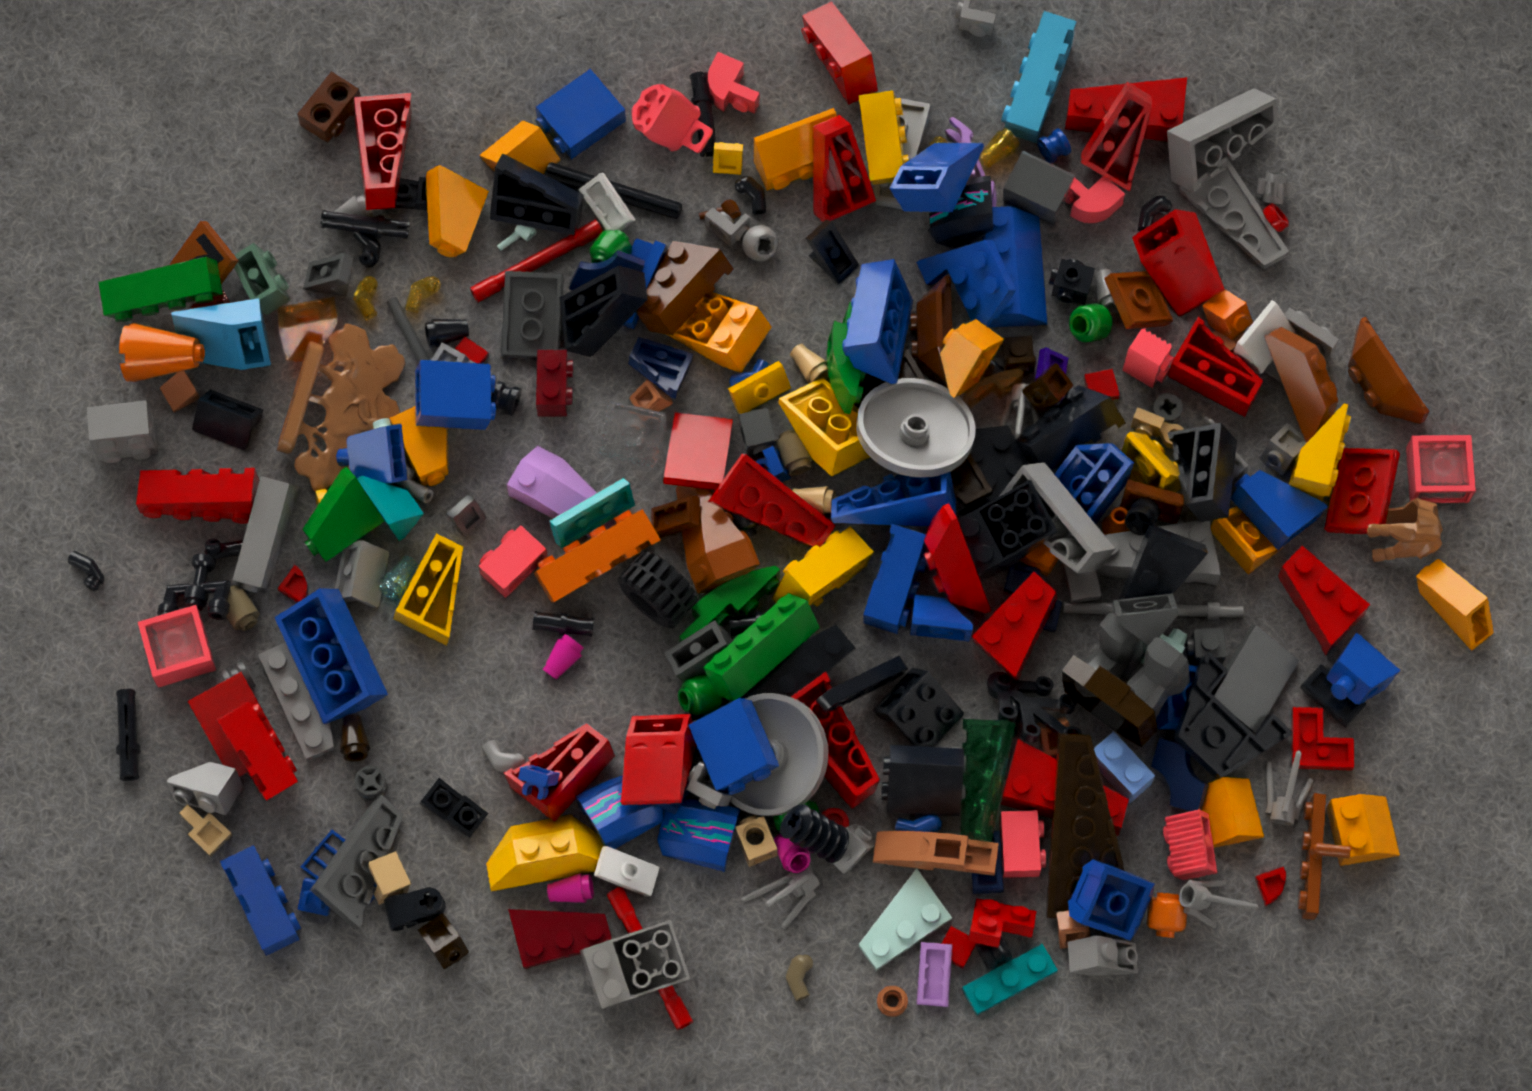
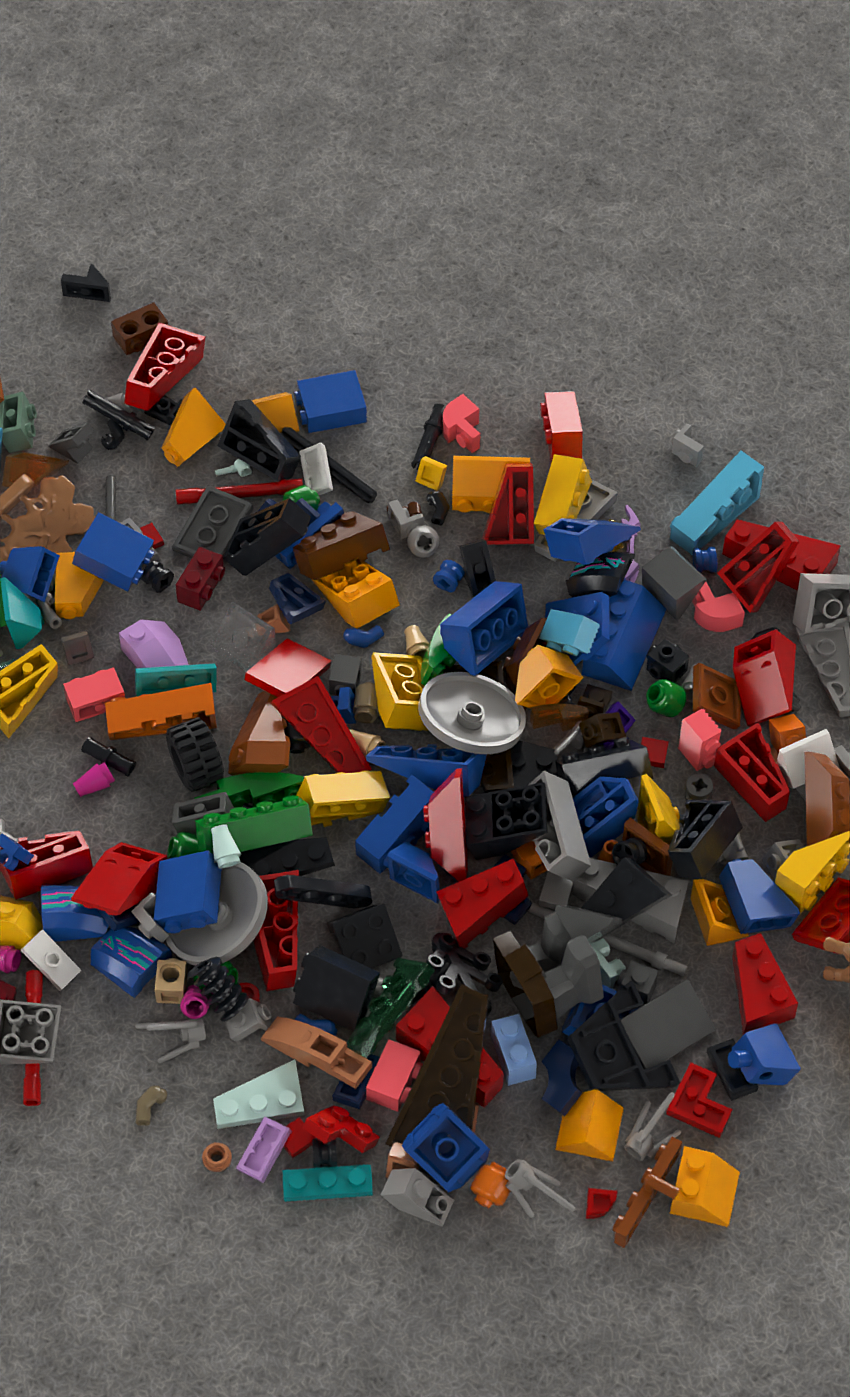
camera: 25 degrees right, 15 degrees down
clear yellow arm [353,276,378,321] -> none
clear yellow arm [405,276,441,313] -> none
black cone [425,319,469,347] -> none
coral piece [631,84,713,153] -> none
reddish brown plate [651,495,700,538] -> none
yellow plate [728,361,791,414] -> none
clear yellow cone [979,128,1020,169] -> none
tan plate [1131,407,1184,449] -> none
coral brick [1163,809,1217,880] -> none
none -> black slope [61,264,111,302]
none -> light aqua cone [211,825,241,869]
none -> blue wheel [433,560,465,593]
none -> medium azure brick [539,609,600,656]

